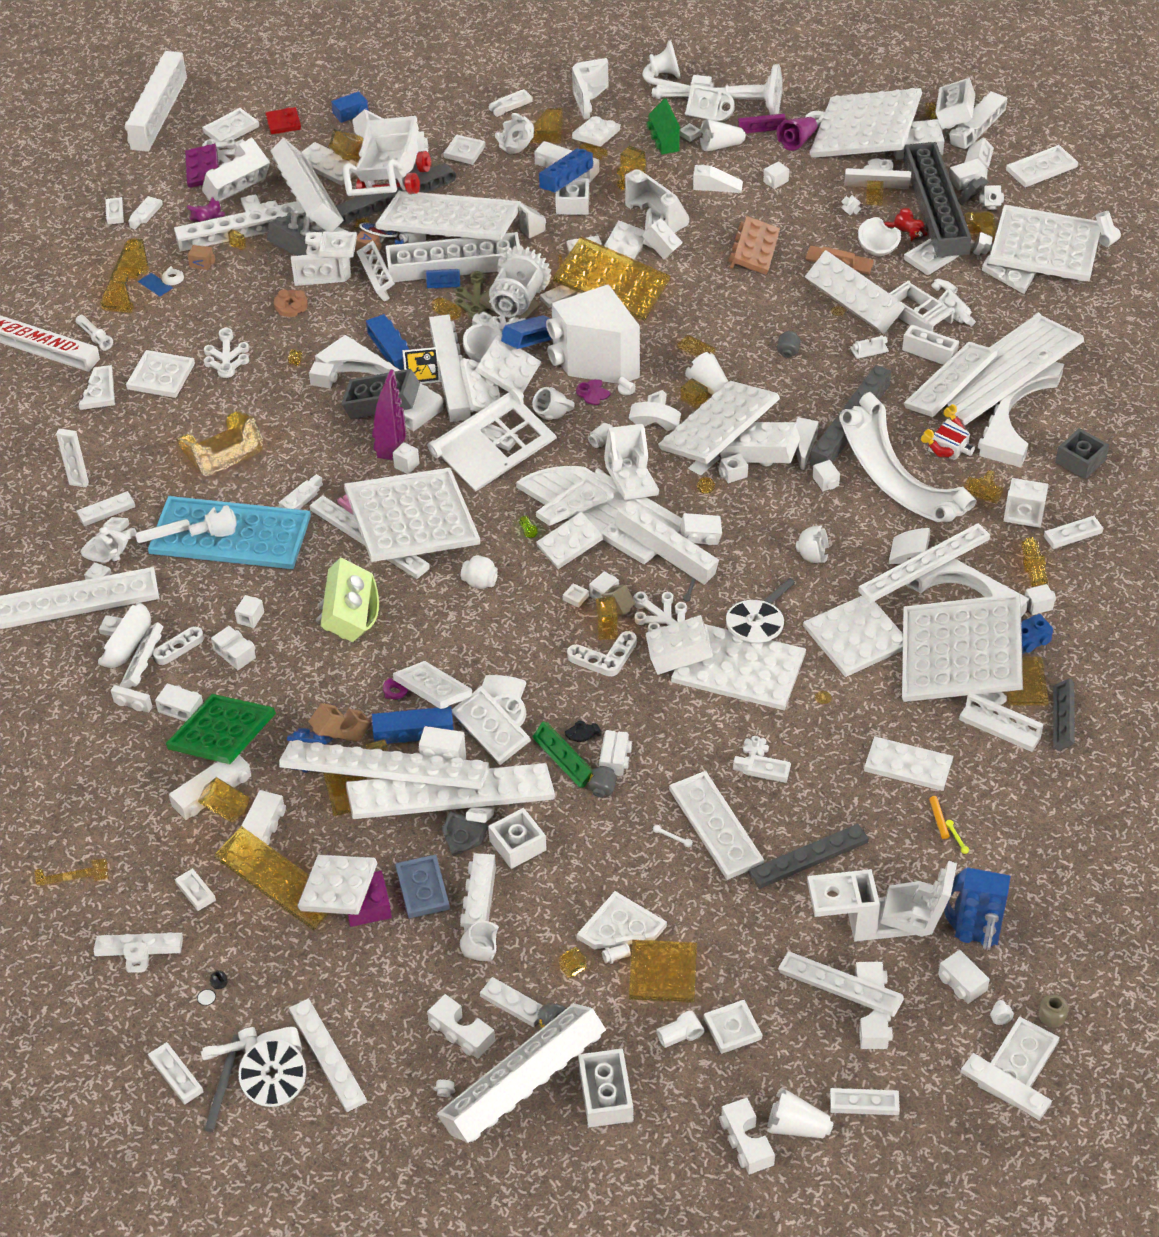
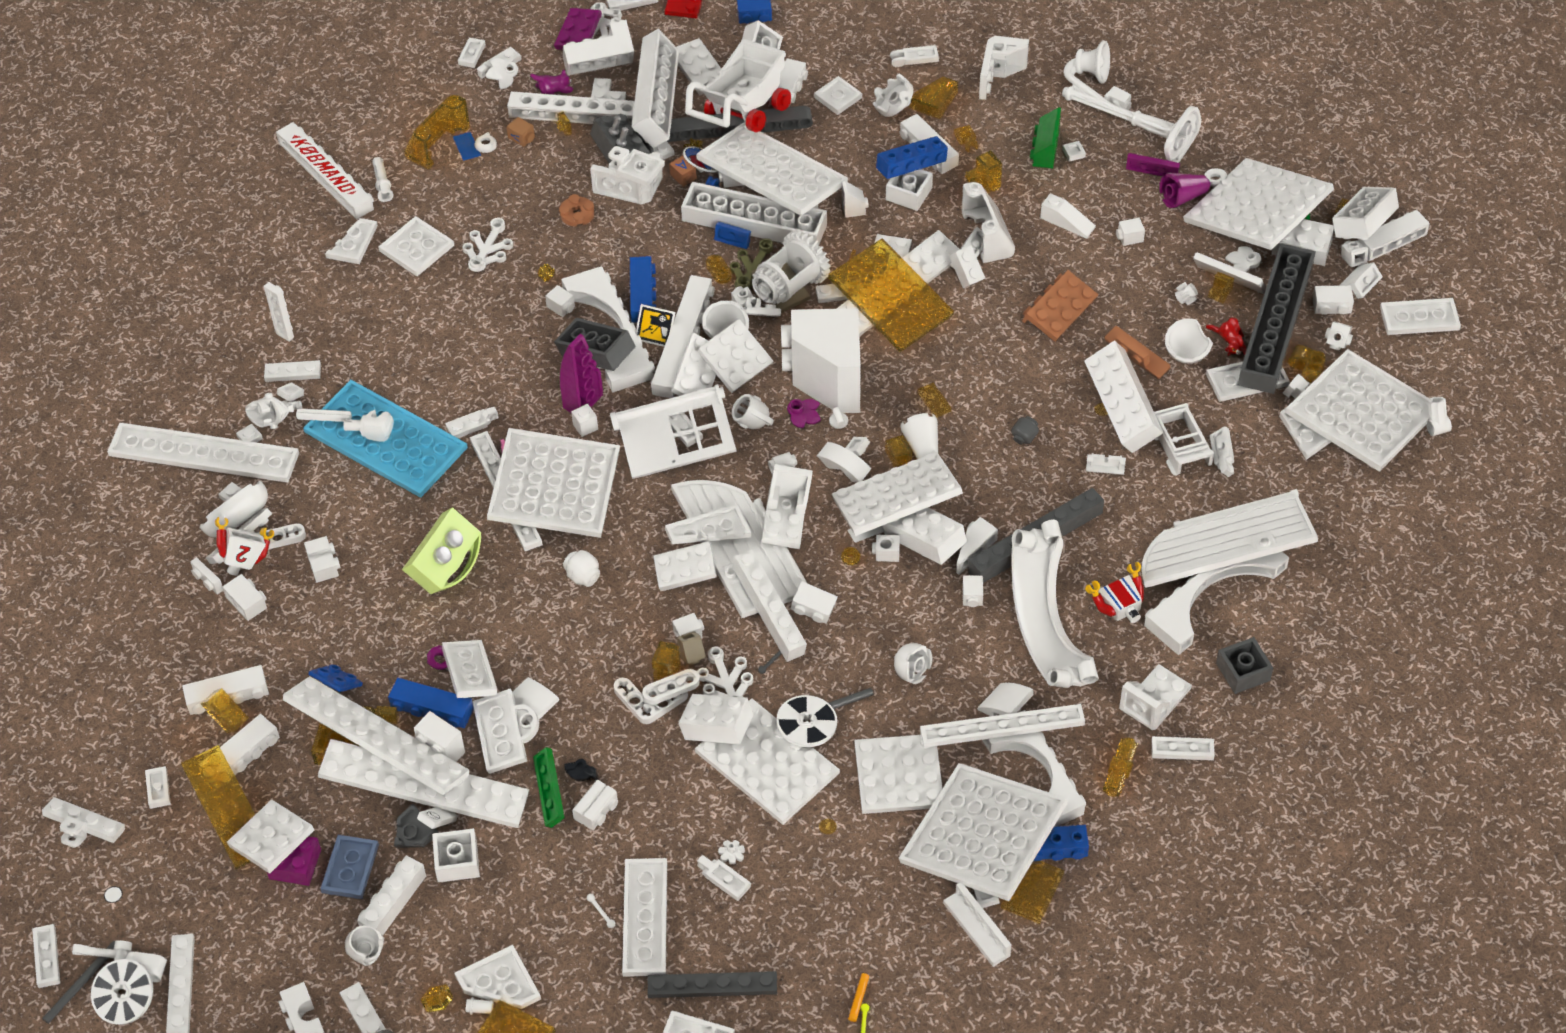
camera: 25 degrees right, 5 degrees up
clear yellow hinge [35,858,109,886] -> none
green plate [165,694,276,764] -> none
clear yellow windscreen [176,410,264,476] -> none
black hinge [210,970,228,989] -> none
white brick [235,595,264,628] -> none
medium nougat arch [308,703,372,742] -> none
clear yellow brick [328,129,364,163] -> none
white fence [357,241,395,301] -> none
blue brick [501,315,552,349] -> none
clear neon green pin [519,515,538,538] -> none
white plate [563,583,589,608] -> none
white plate [572,116,621,147] -> none
dark grey head [588,766,617,798] -> none
white plate [685,84,735,122] -> none
white cone [700,119,745,151] -> none
white plate [864,736,953,791] -> none
white brick [902,324,959,365] -> none
white plate [904,342,997,417] -> none
white arm [932,279,958,293] -> none
dark grey plate [958,176,989,205] -> none
clear yellow hinge [963,470,1003,504] -> none
white brick [1025,584,1056,615] -> none
dark grey plate [1053,678,1075,751] -> none
none -> white torso [215,517,274,576]
none -> white plate [486,58,518,89]
none -> white plate [642,669,700,705]

